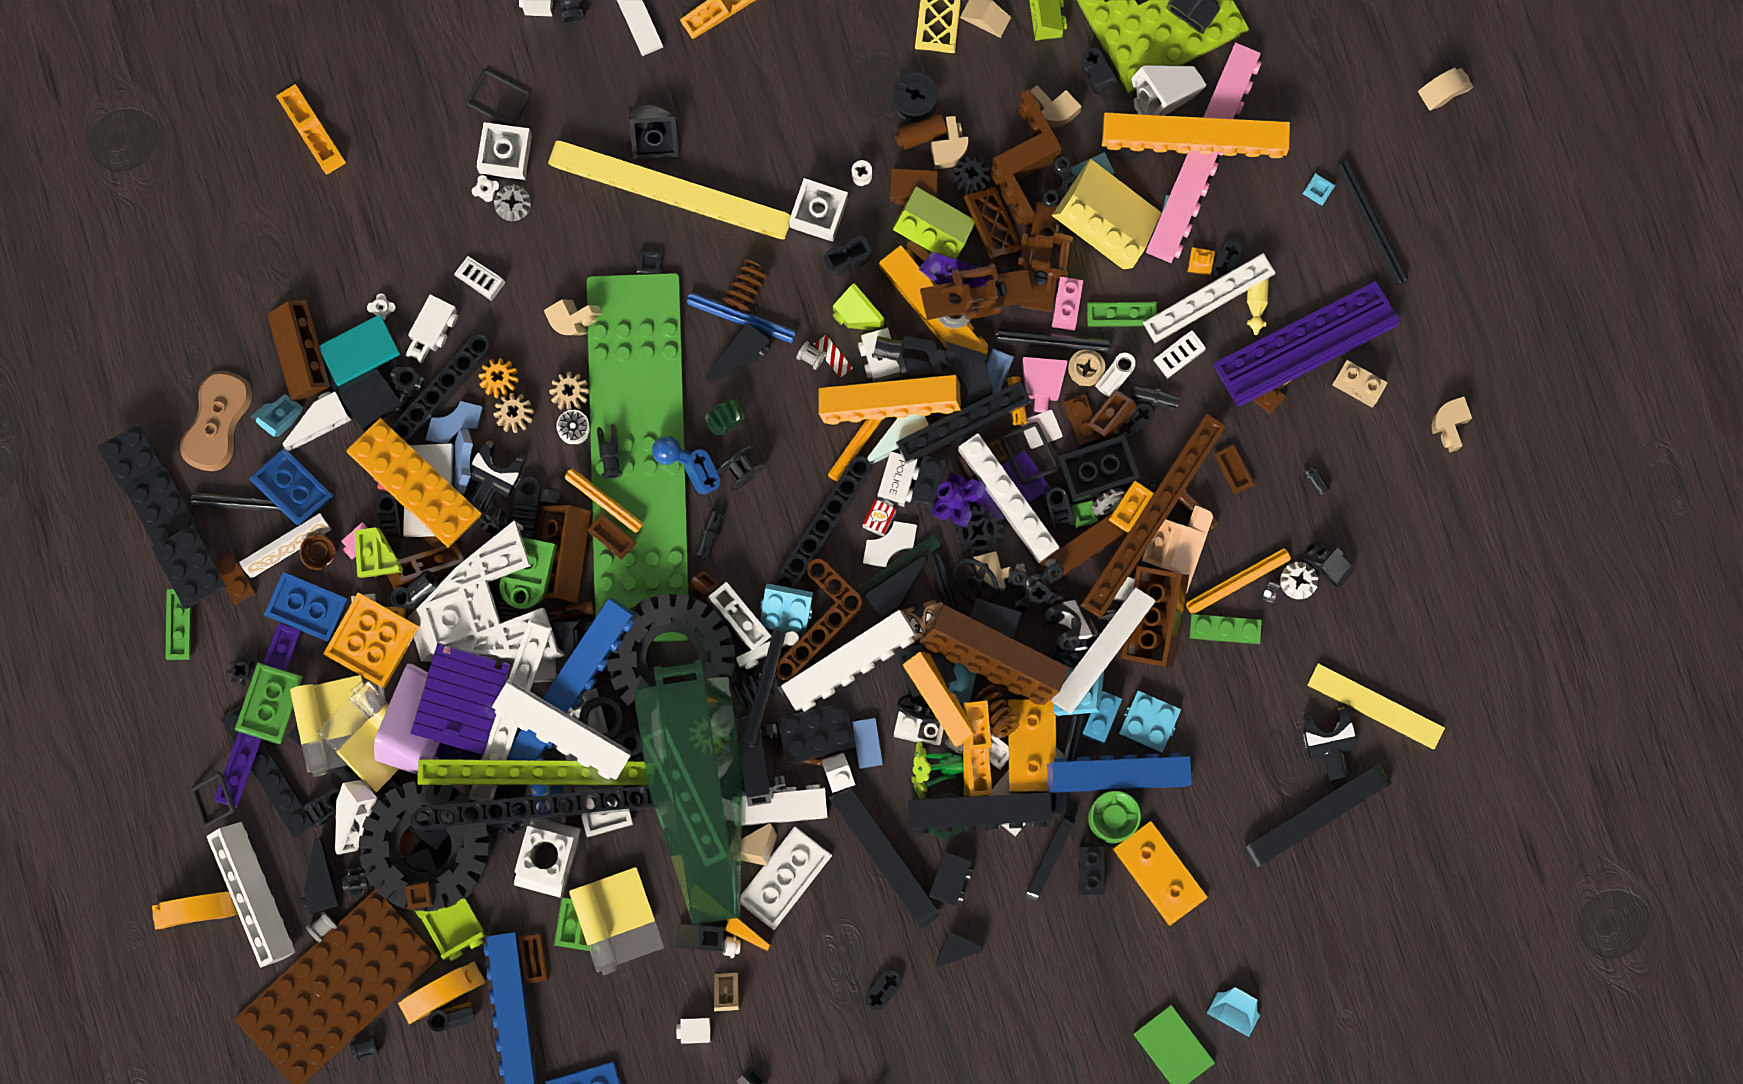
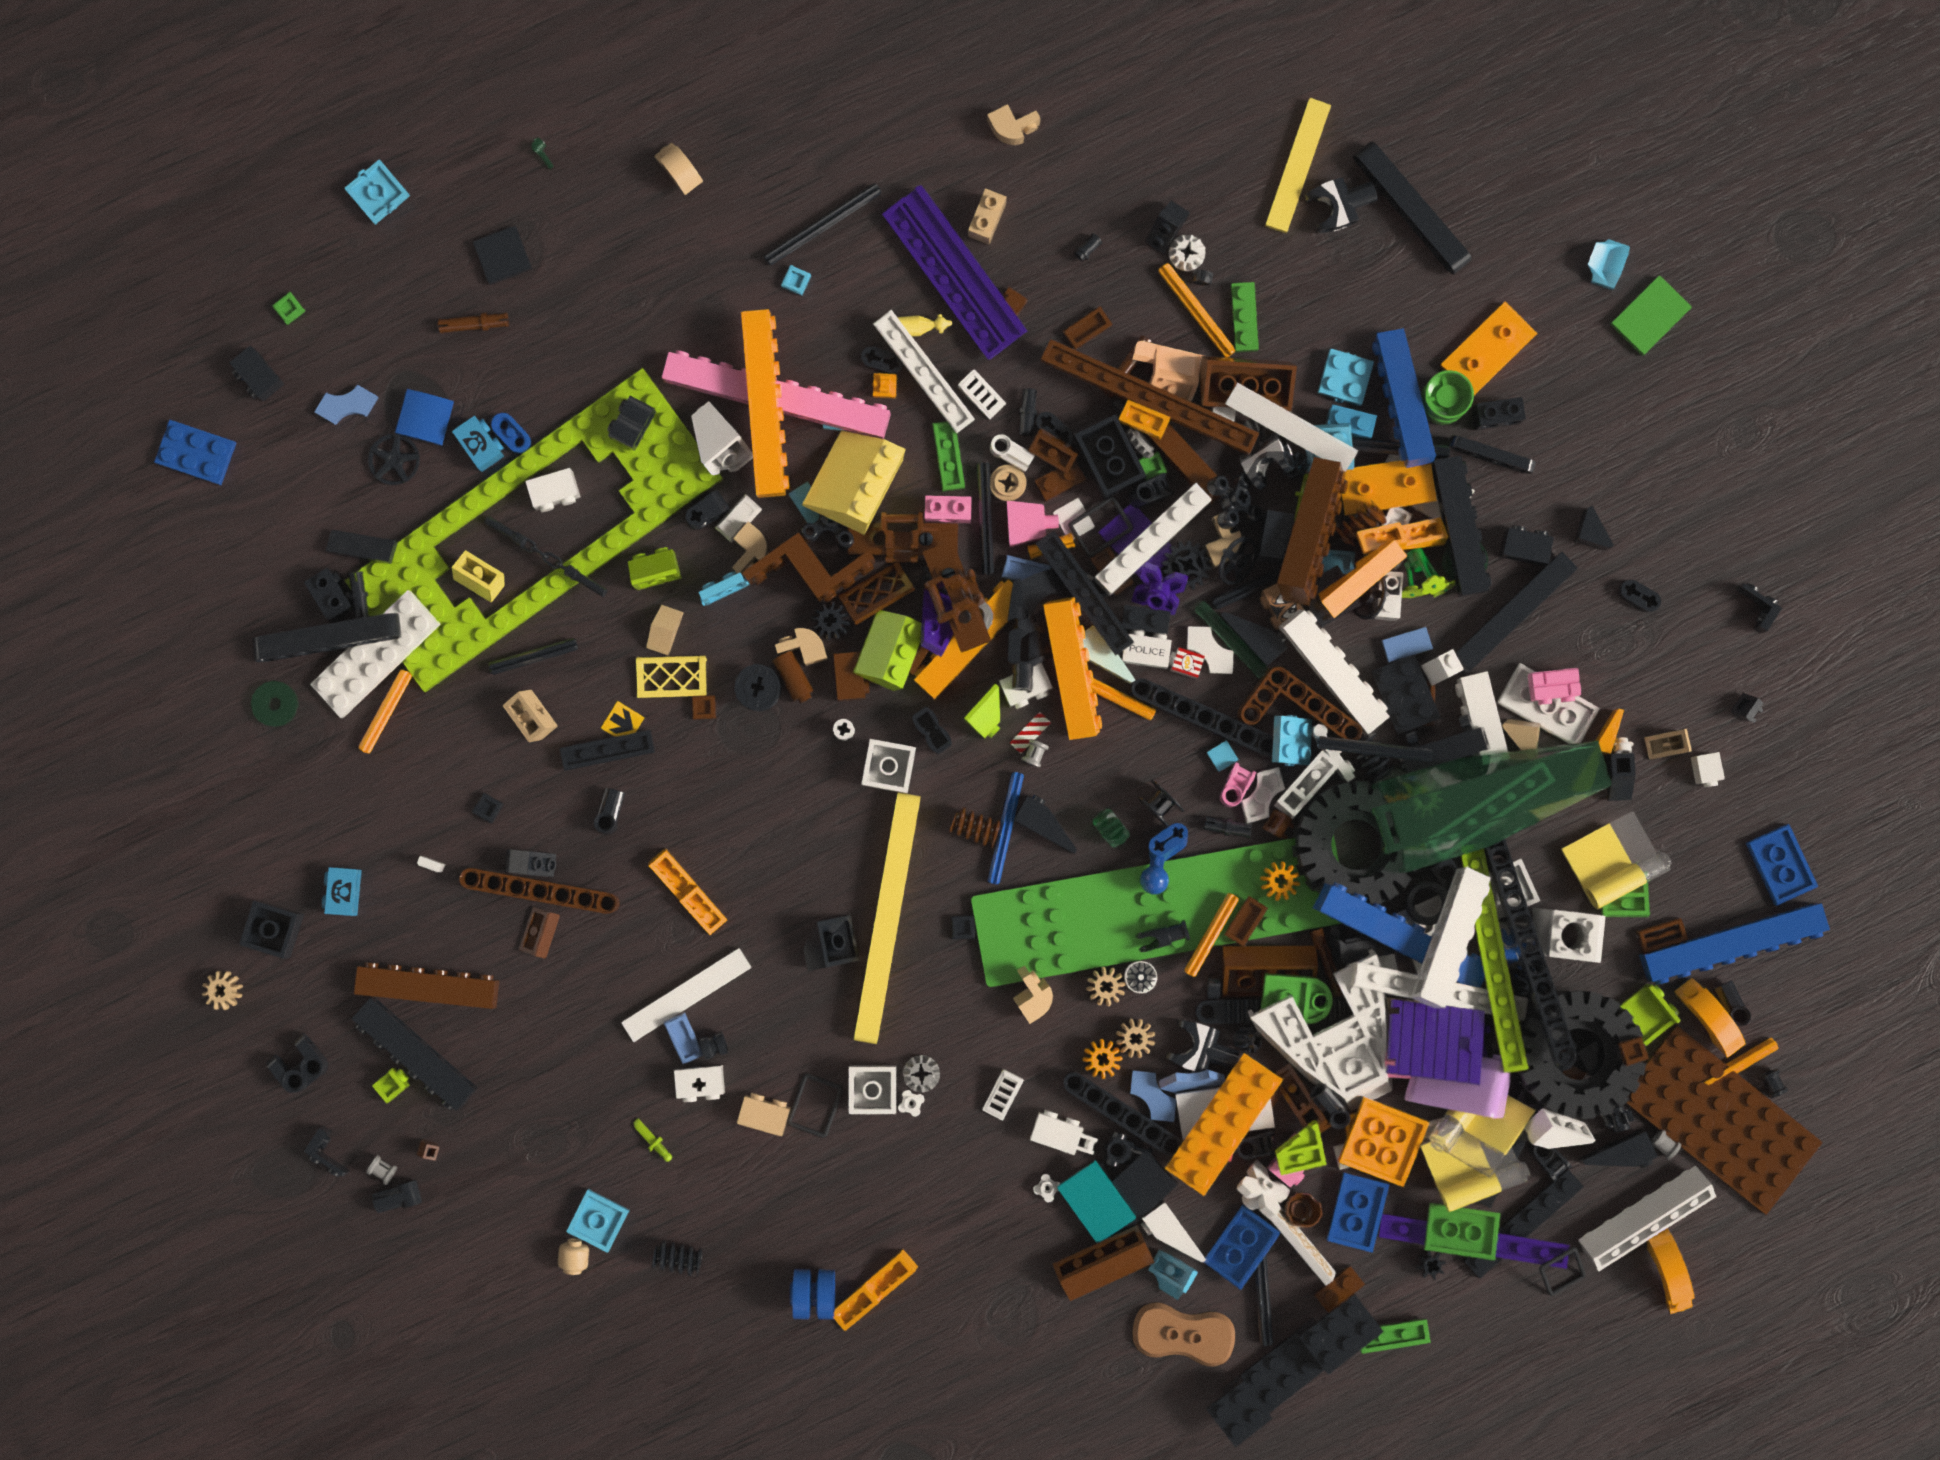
camera: 100 degrees left, 5 degrees up
none -> reddish brown tile [692,695,716,720]
none -> medium azure plate [699,571,749,606]
none -> white tile [715,494,762,543]
none -> tan brick [737,1092,791,1136]
none -> blue wheel [790,1269,835,1319]
none -> medium azure tile [1207,740,1238,772]
none -> bright pink piece [1220,762,1257,808]
none -> white plant [1237,1160,1290,1220]
none -> white tile [1240,767,1285,823]
none -> light orange gear [1260,862,1300,901]
none -> bright pink brick [1528,668,1581,705]
none -> light orange axle [1704,1038,1778,1085]

